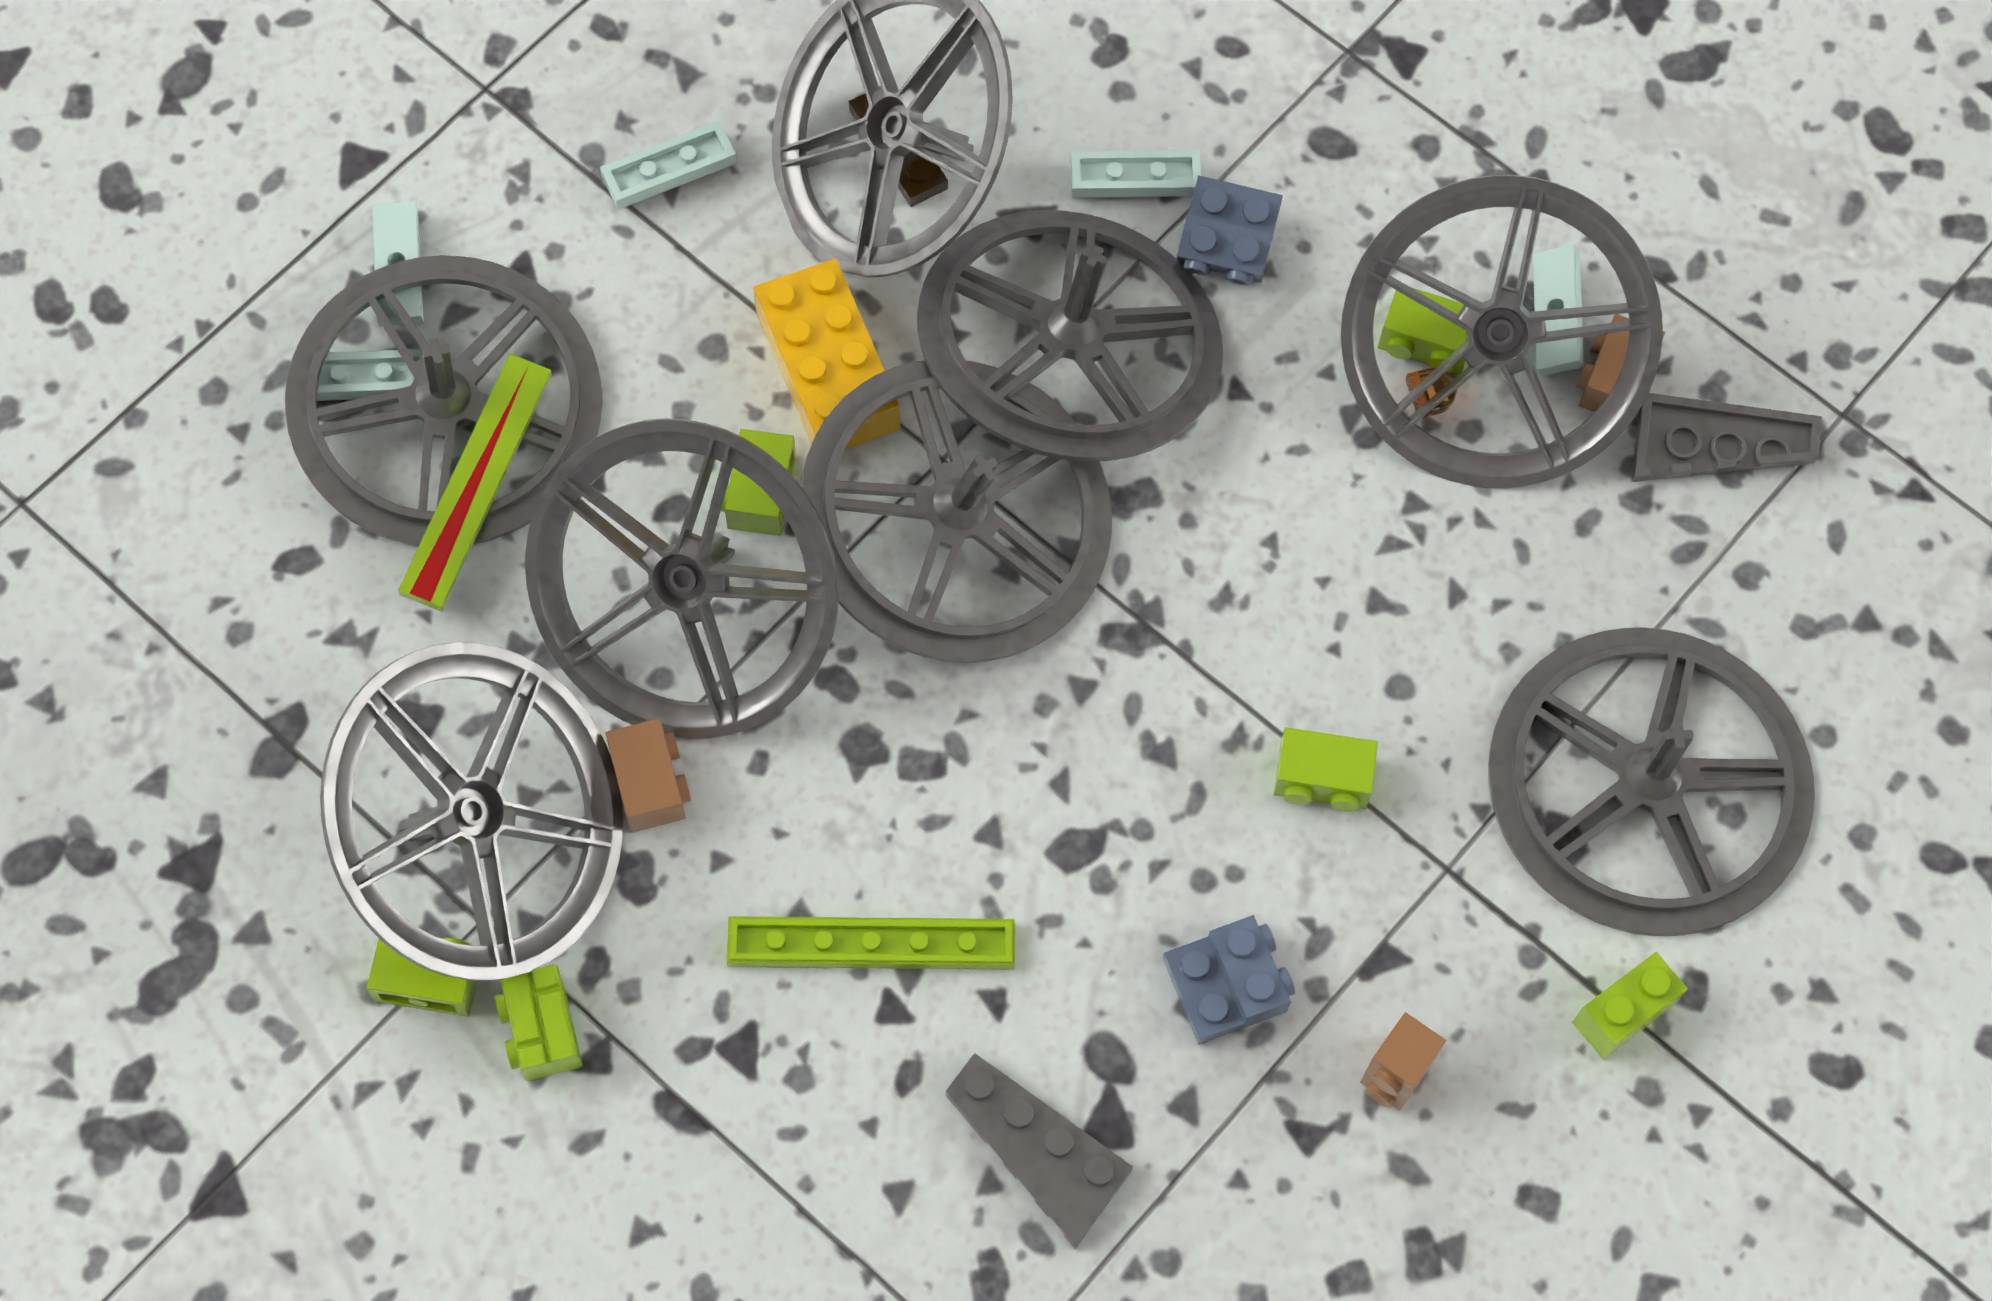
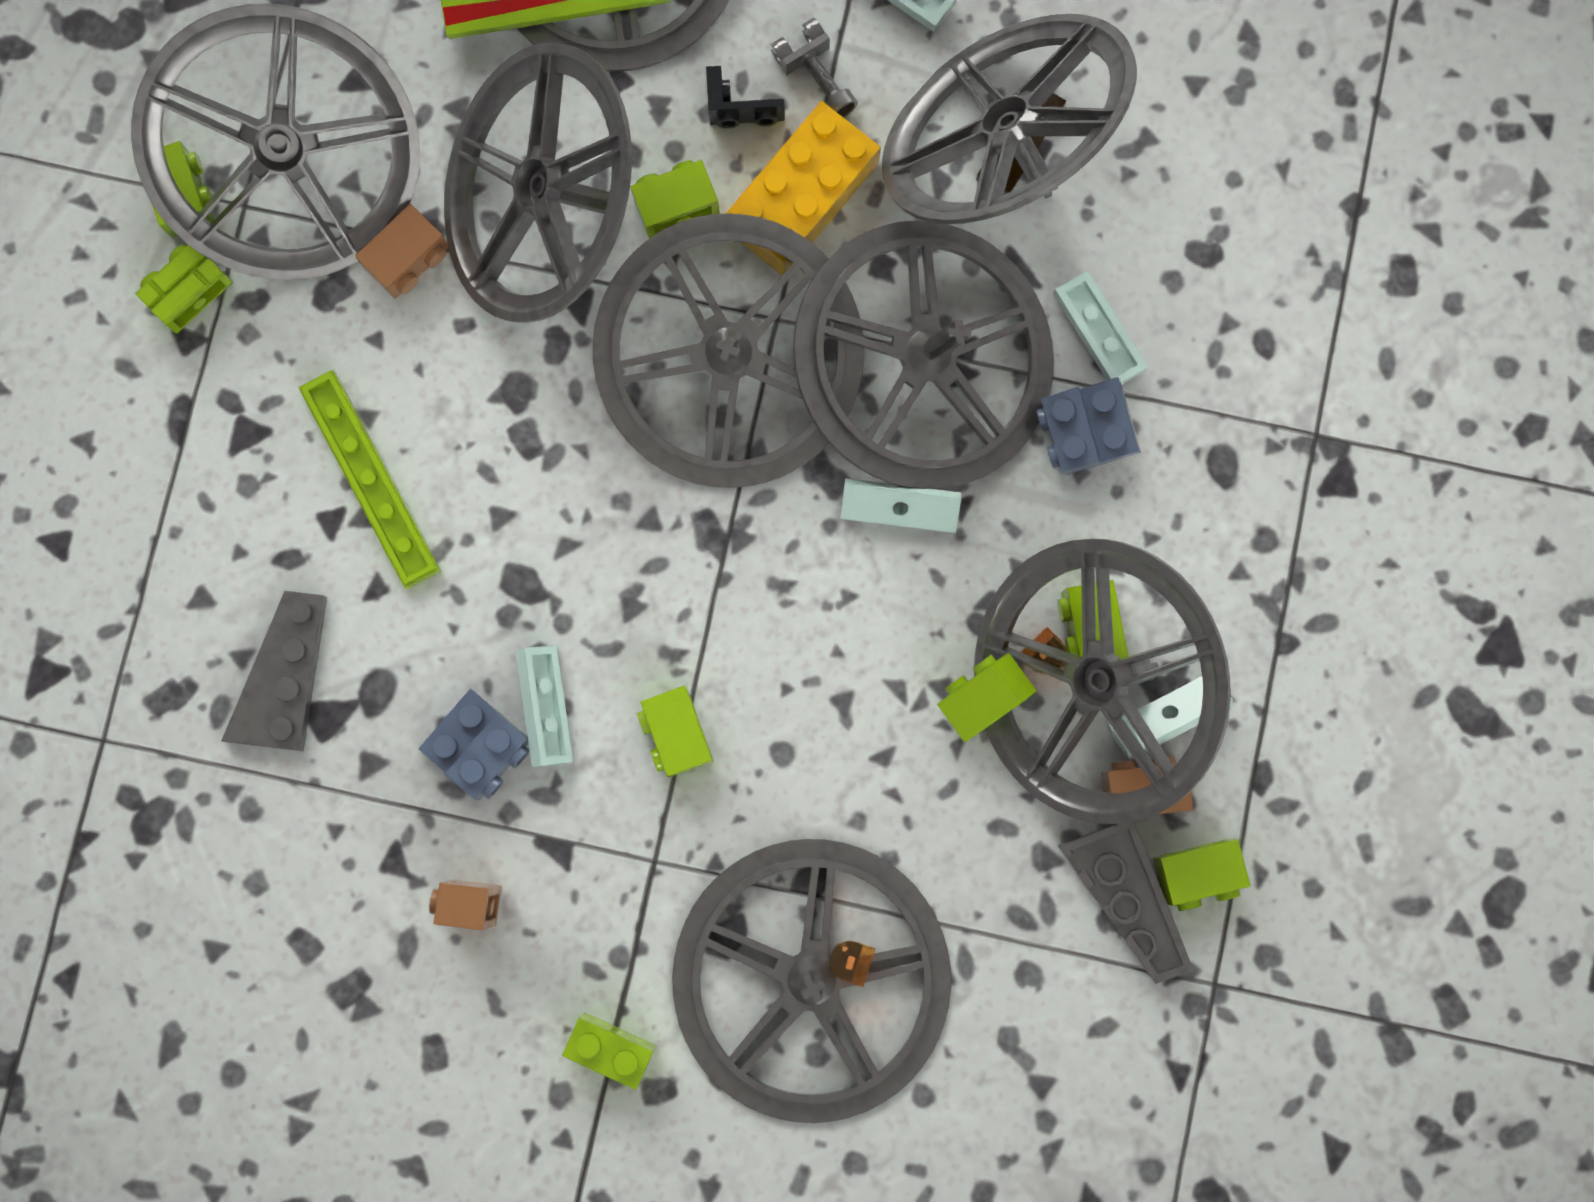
camera: 60 degrees right, 15 degrees up
none -> light aqua plate [515,646,573,768]
none -> black bracket [706,66,785,128]
none -> flat silver bar [770,18,858,118]
none -> clear orange tile [829,940,876,987]
none -> light aqua tile [840,478,961,533]
none -> lime brick [937,652,1037,743]
none -> lime brick [1152,839,1251,911]

